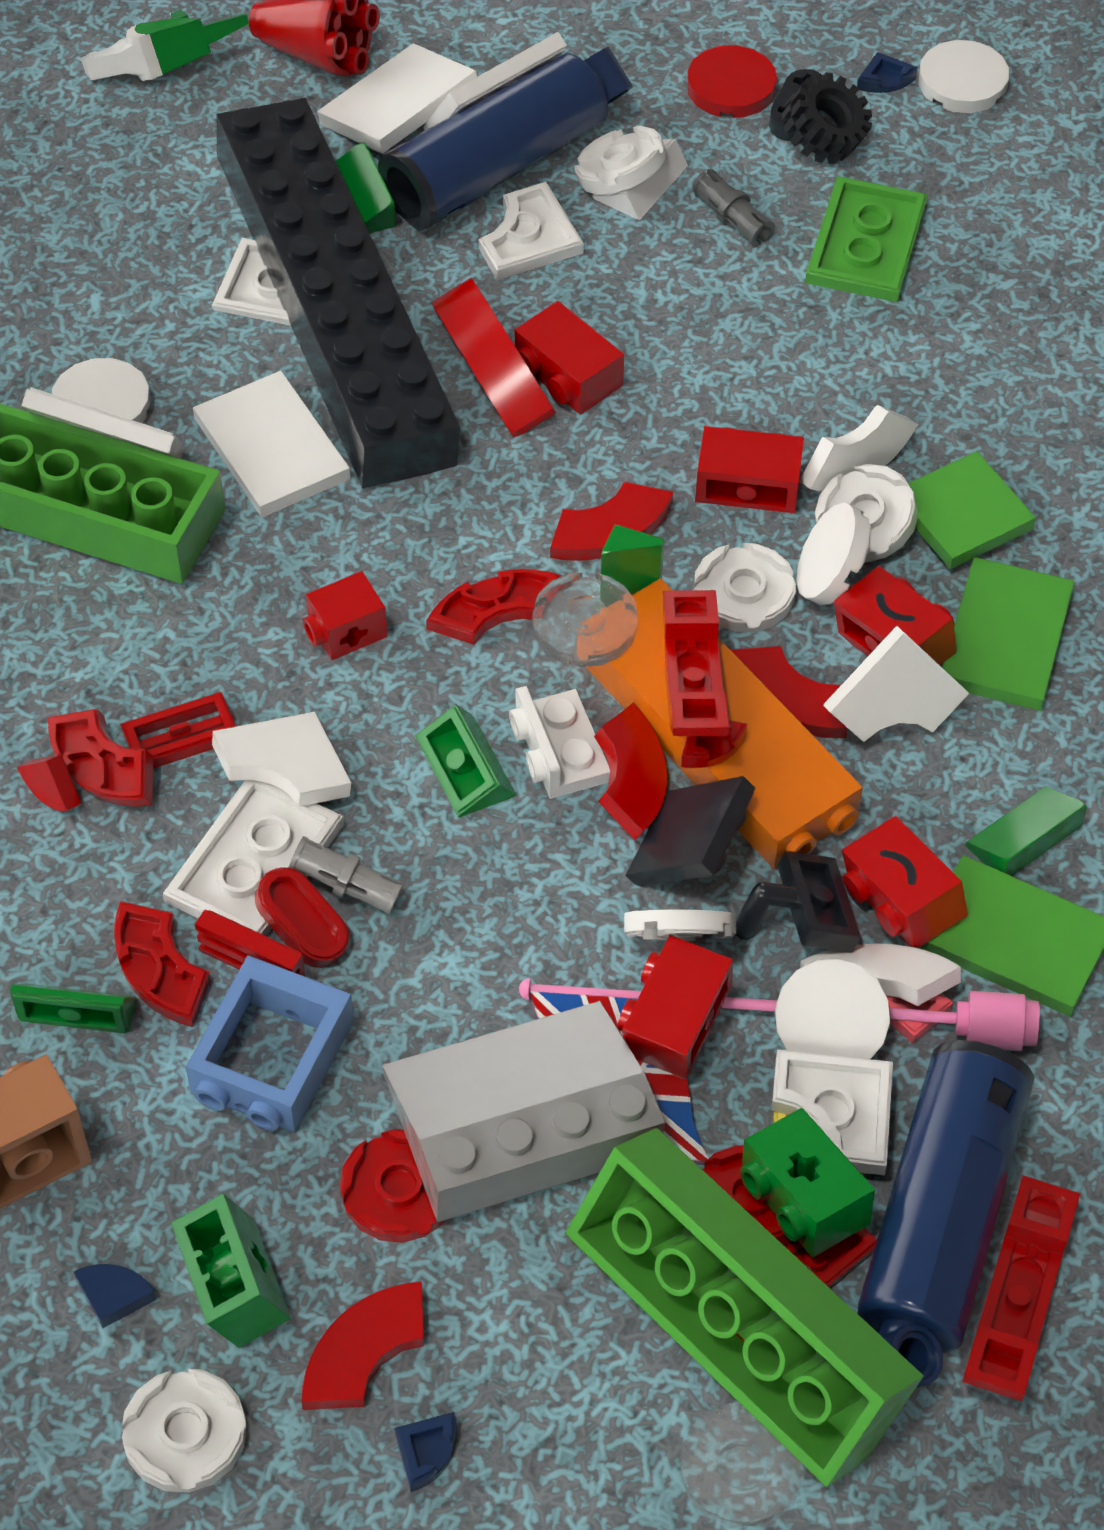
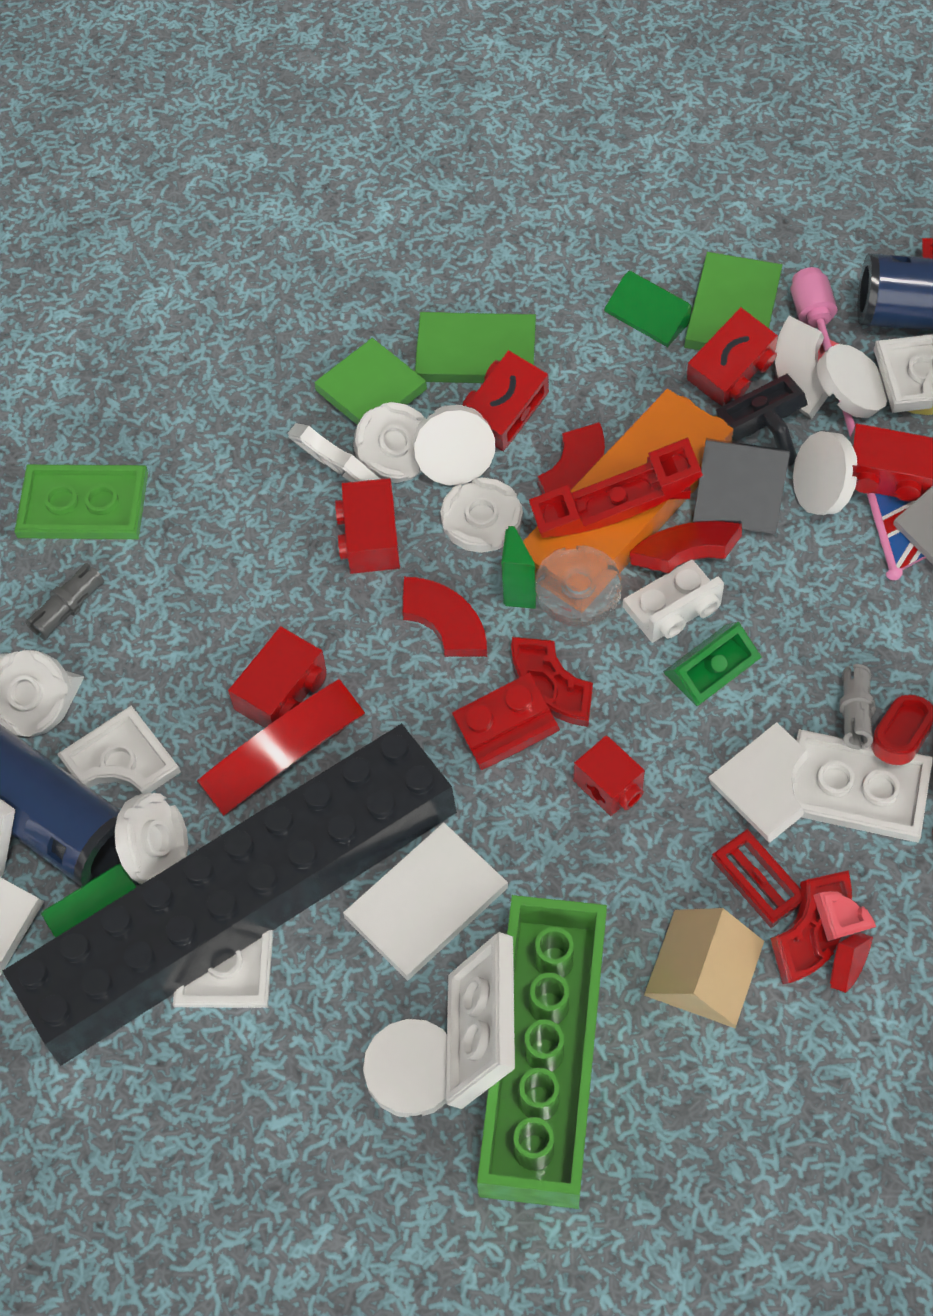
camera: 100 degrees left, 5 degrees up
white tile [823,626,969,742] -> none
none -> white tile [115,793,188,884]
none -> red plate [452,672,560,770]
none -> tan slope [644,908,764,1028]
none -> coral tile [813,891,876,941]

